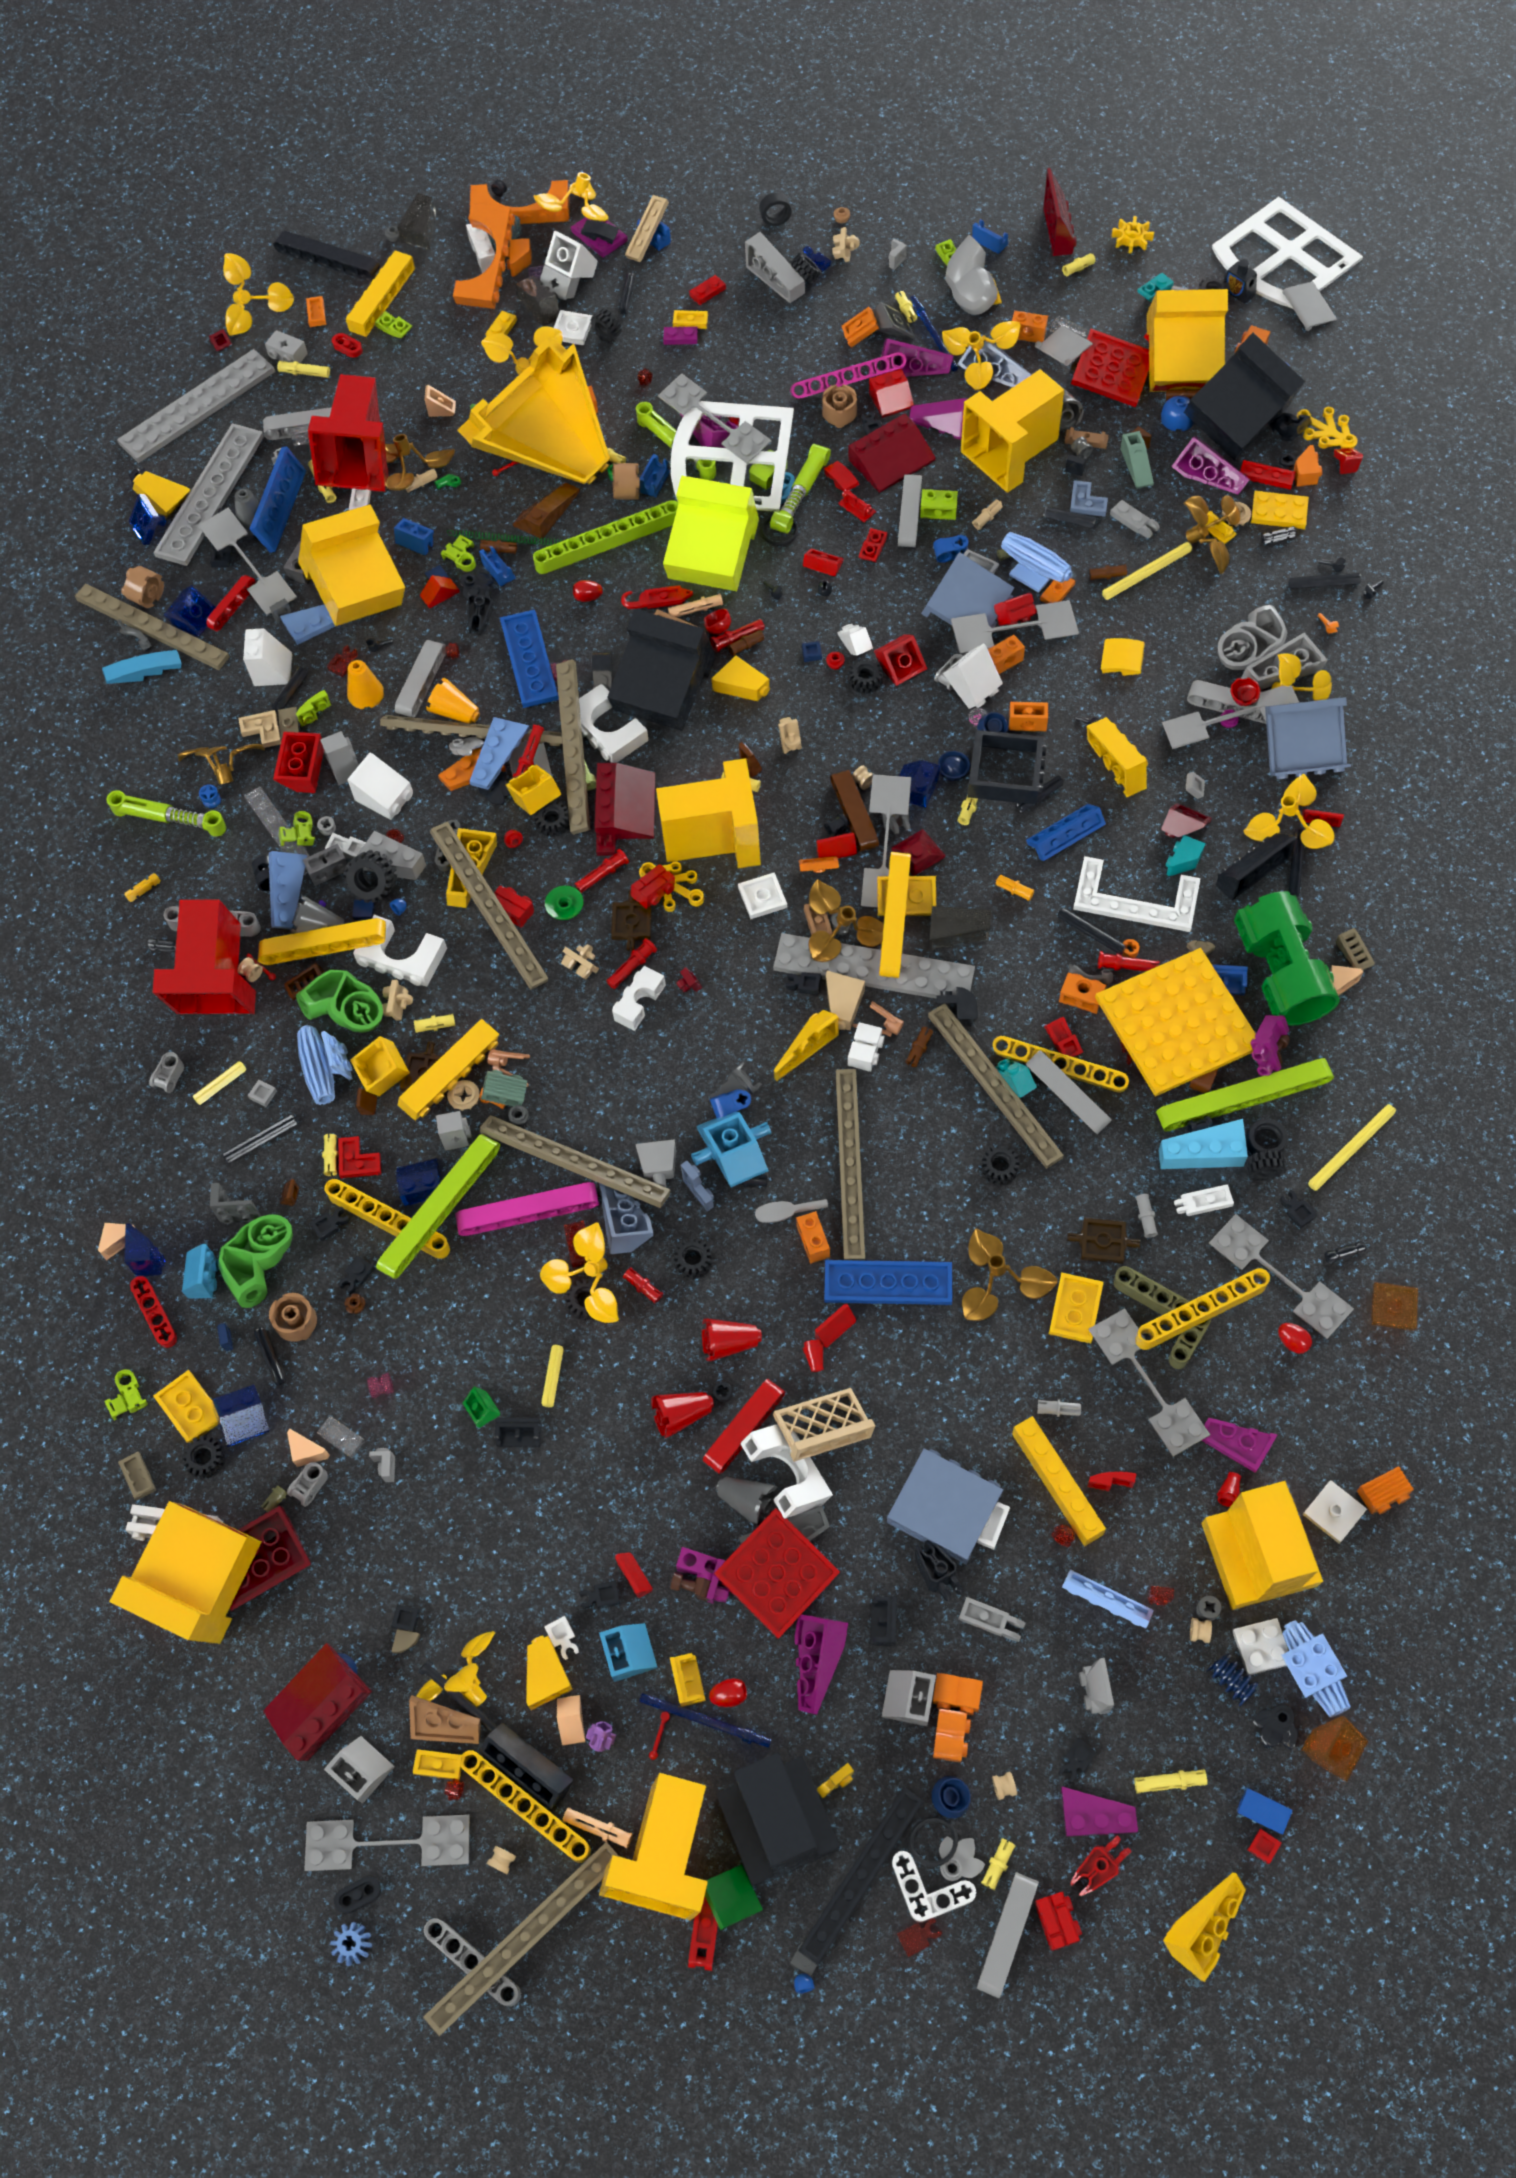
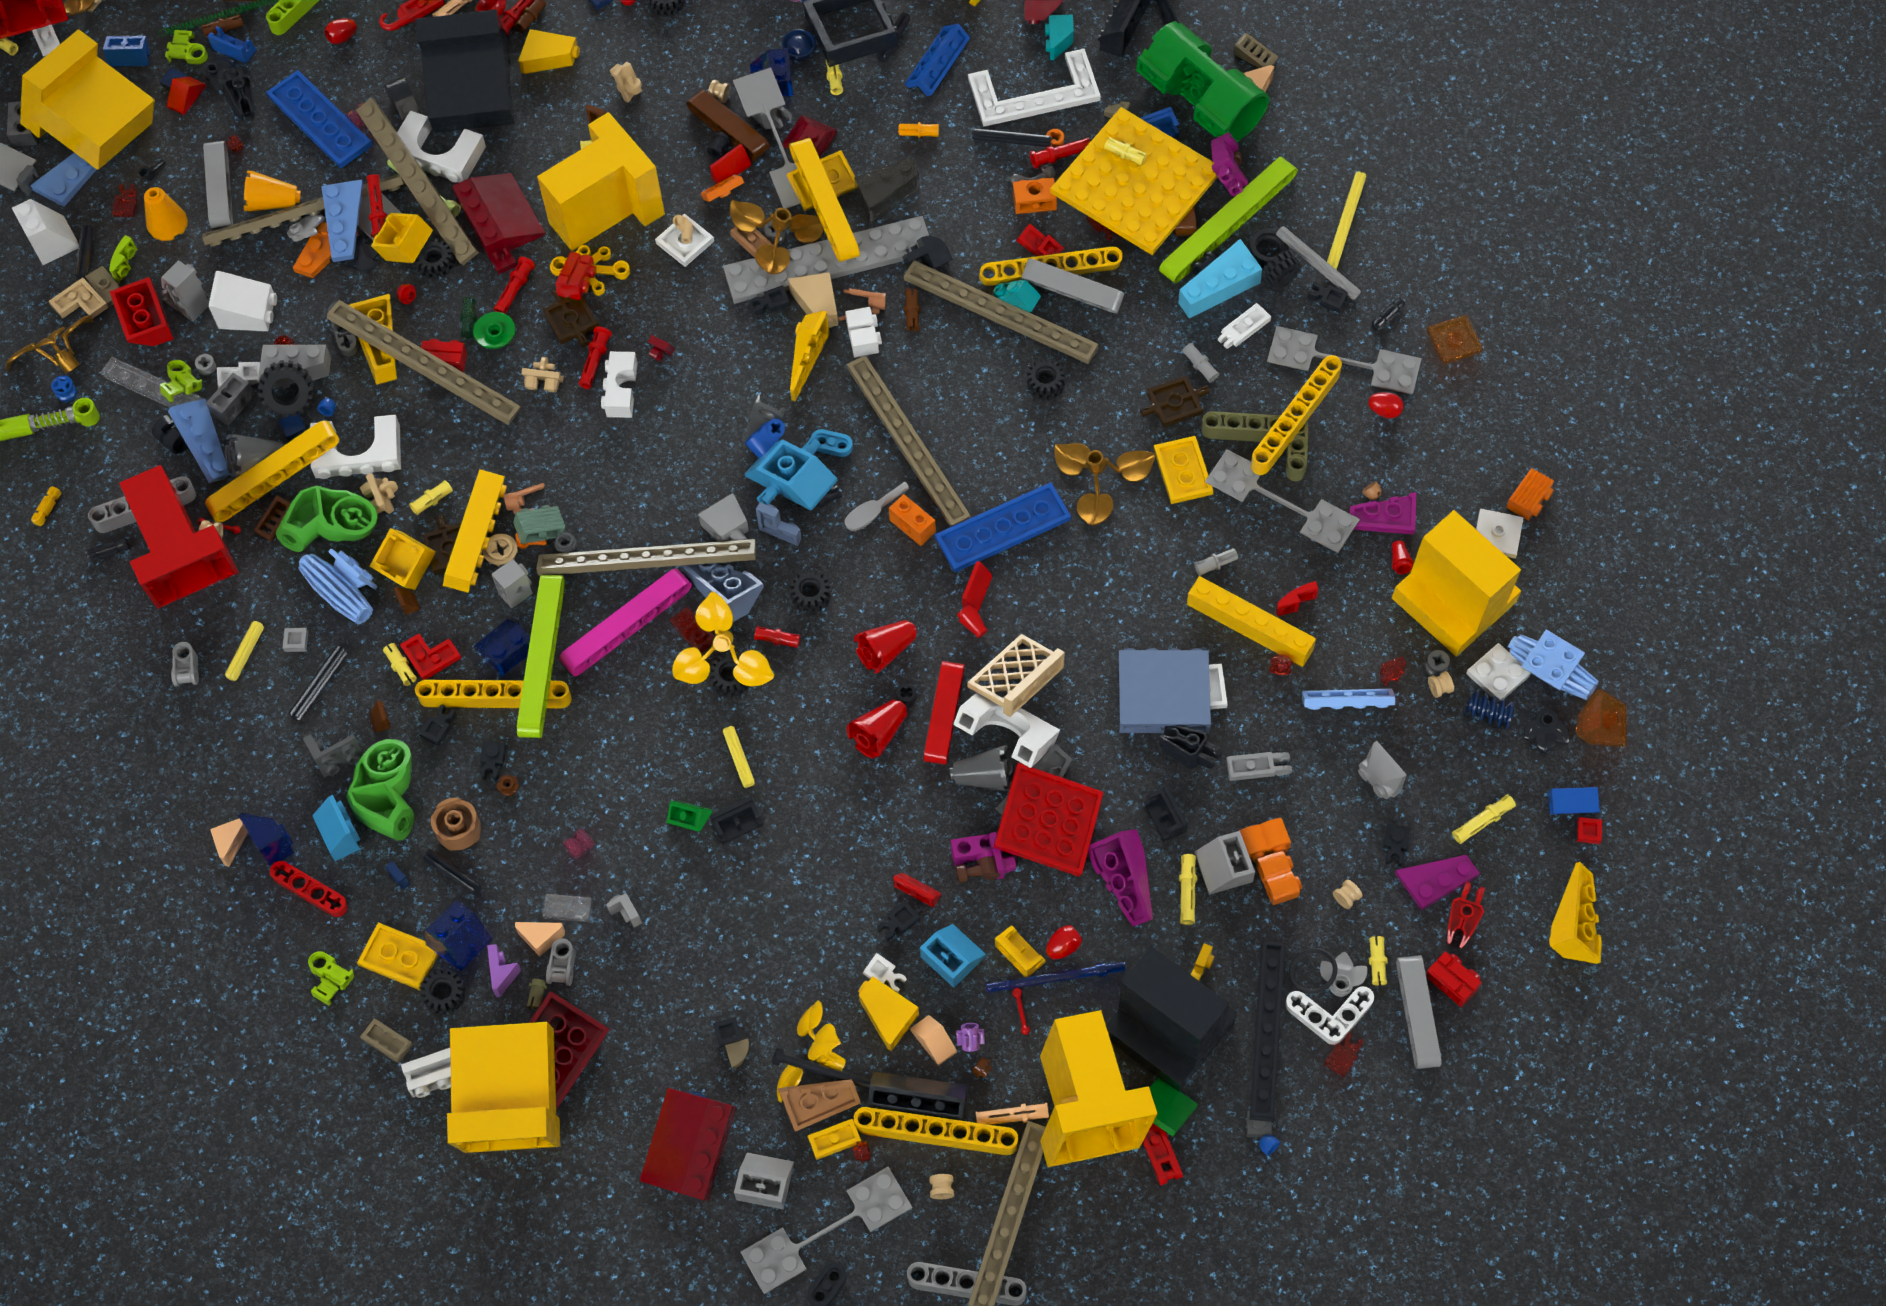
camera: 30 degrees left, 0 degrees up
dark blue hat [932,1776,971,1818] -> none
none -> clear green pin [460,297,477,339]
none -> medium lavender slope [487,944,521,997]
none -> tan arm [673,215,693,244]
none -> dark azure plate [811,429,853,457]
none -> reddish brown plate [971,1056,992,1078]
none -> light yellow pin [1104,137,1147,166]
none -> light yellow pin [1179,854,1197,925]
none -> light grey axle [1276,226,1361,300]
none -> medium nougat hinge [1362,481,1382,500]

